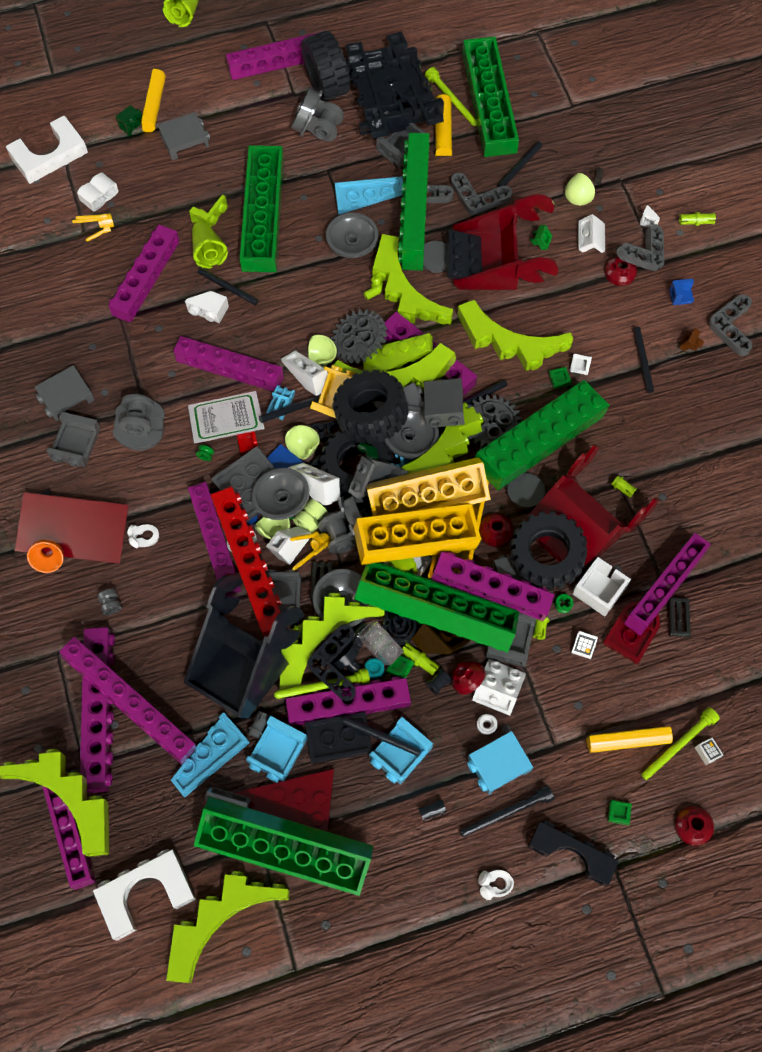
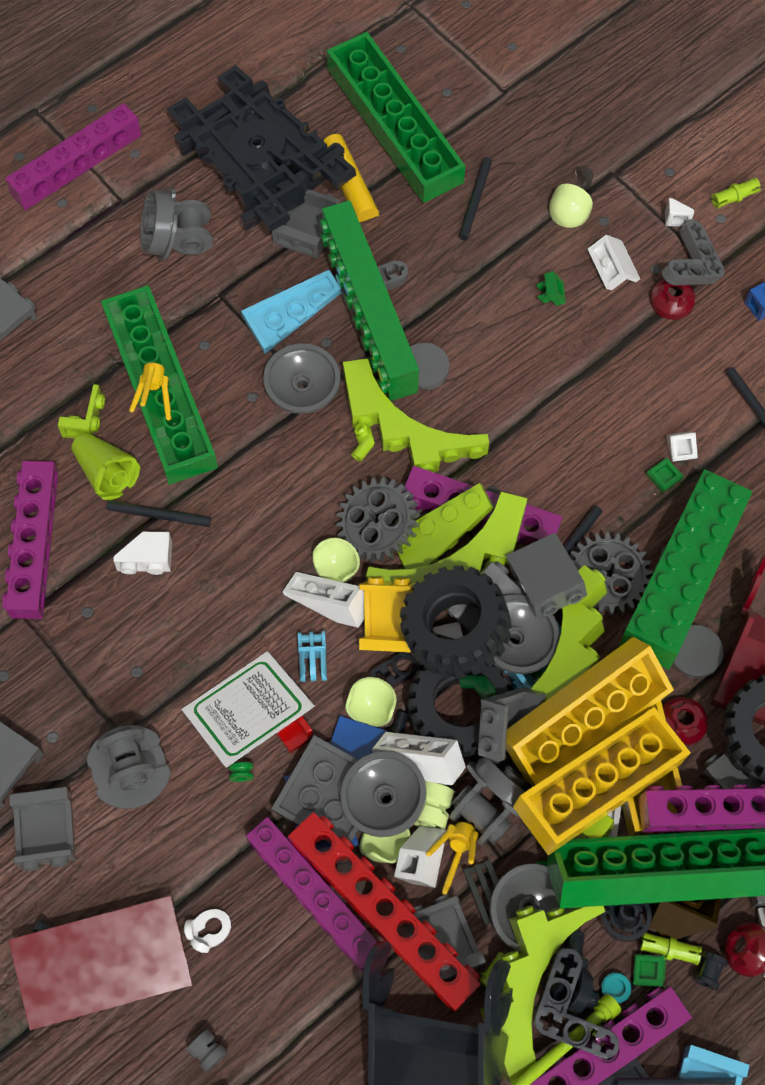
camera: 25 degrees left, 0 degrees up
orange piece [27,539,64,573] -> none
magenta brick [174,336,284,392] -> none
black bar [259,395,321,423] -> none
black tyre [301,30,350,101] -> none
clear brick [357,622,404,665] -> none
lime piece [425,67,477,126] -> none
black plate [446,229,482,280] -> none
dark grey beam [451,172,512,215] -> none
dark red piece [453,194,558,290] -> none
lime arch [457,300,573,371] -> none
none -> yellow plant [129,363,171,421]

